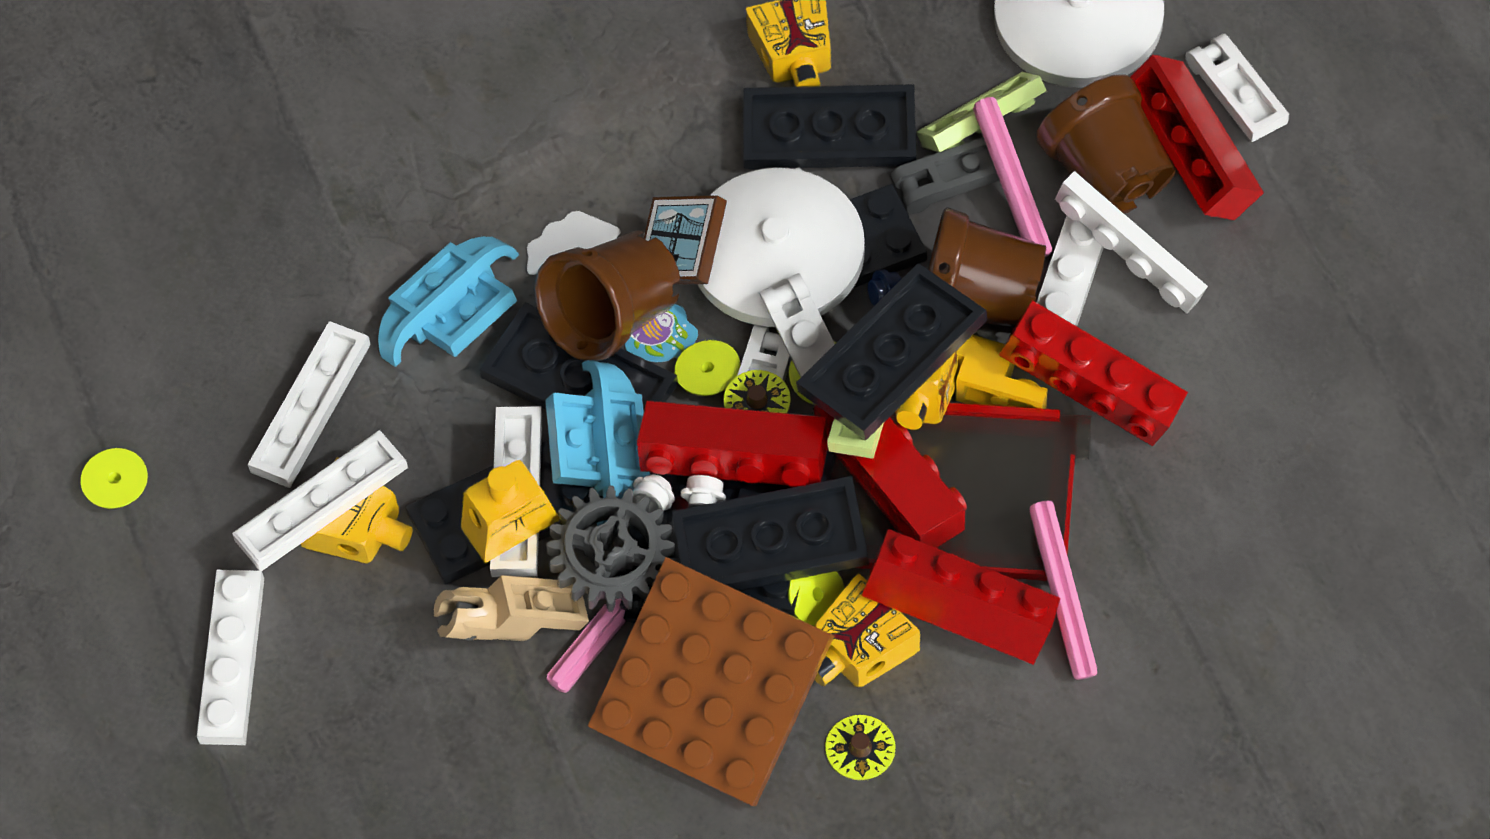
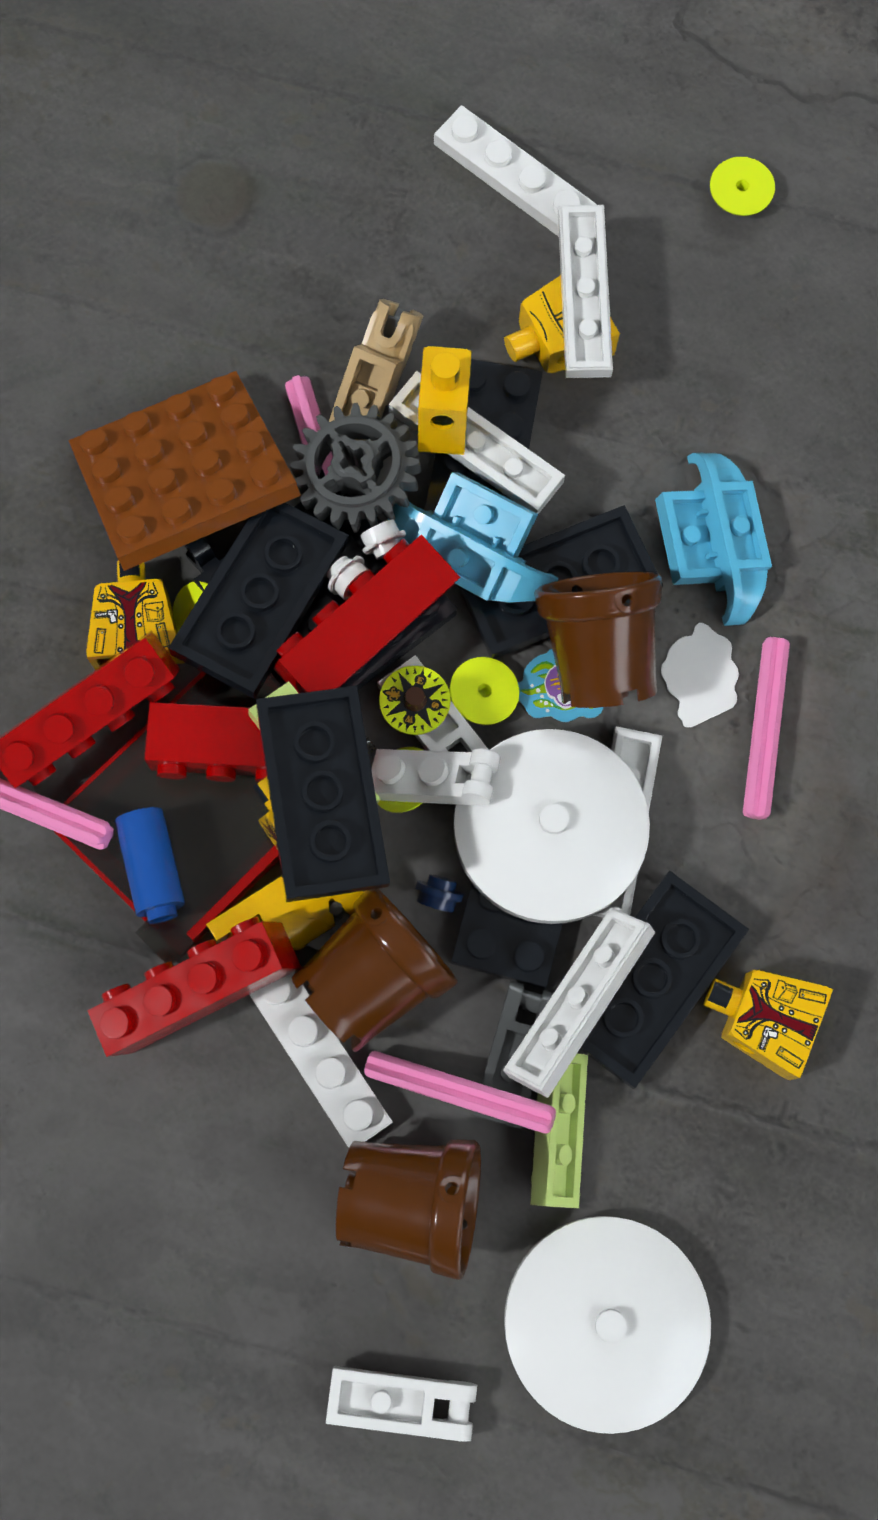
camera: 120 degrees right, 15 degrees up
white plate [248,321,371,488] -> none
tile [644,195,727,284] -> none
piece [825,715,895,780] -> none
white plate [1055,171,1208,313] -> none
red brick [1130,54,1264,220] -> none
none -> blue brick [114,807,185,924]
none -> white tile [503,908,655,1098]
none -> bright pink axle [743,637,790,820]

